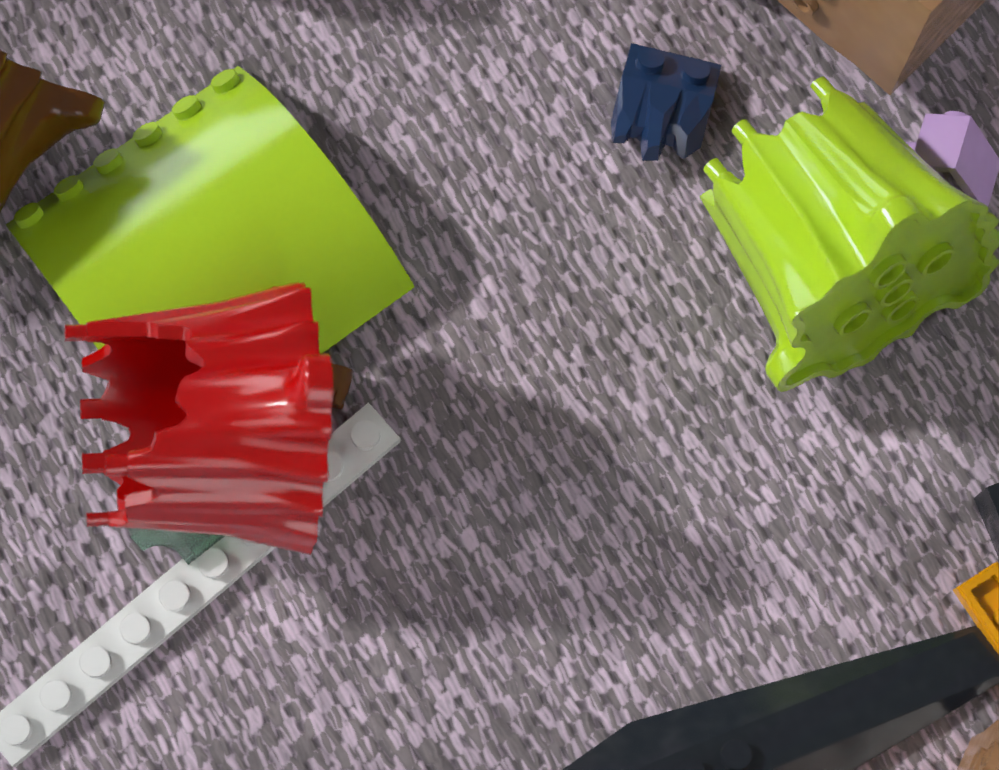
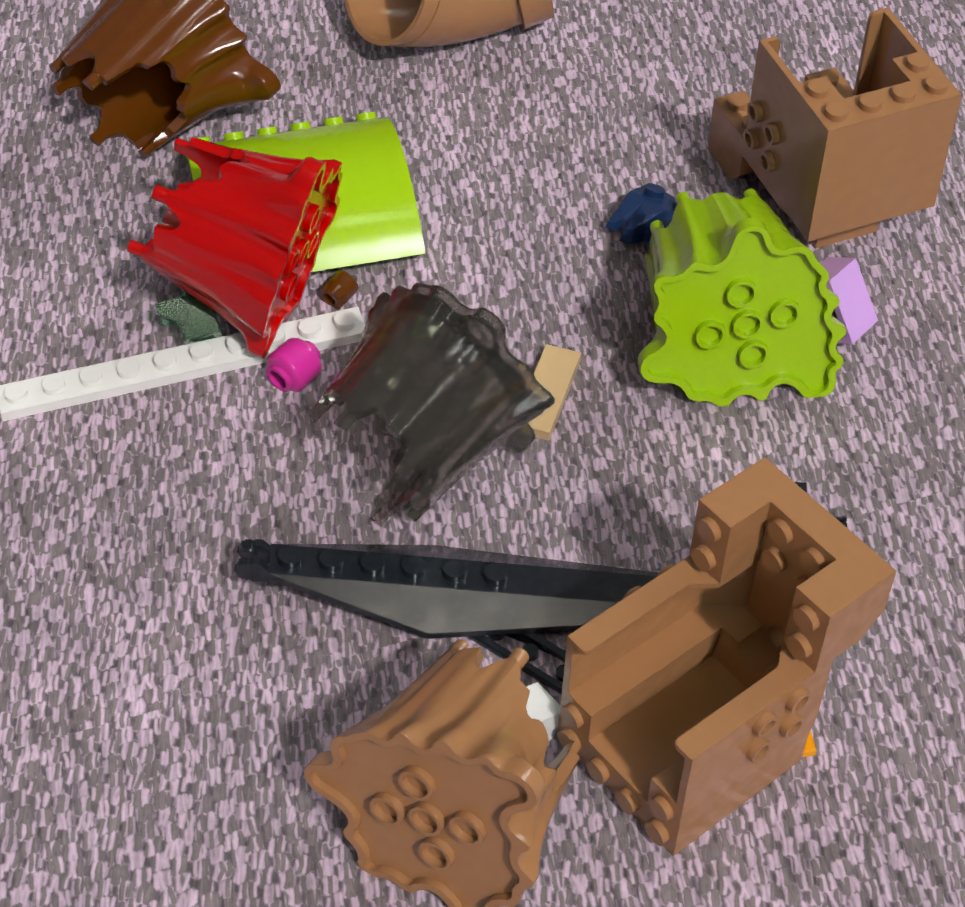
camera: 25 degrees right, 25 degrees down
none -> dark pink head [266,338,322,392]
none -> clear smoke piece [307,283,555,527]
none -> tan tile [513,344,581,441]

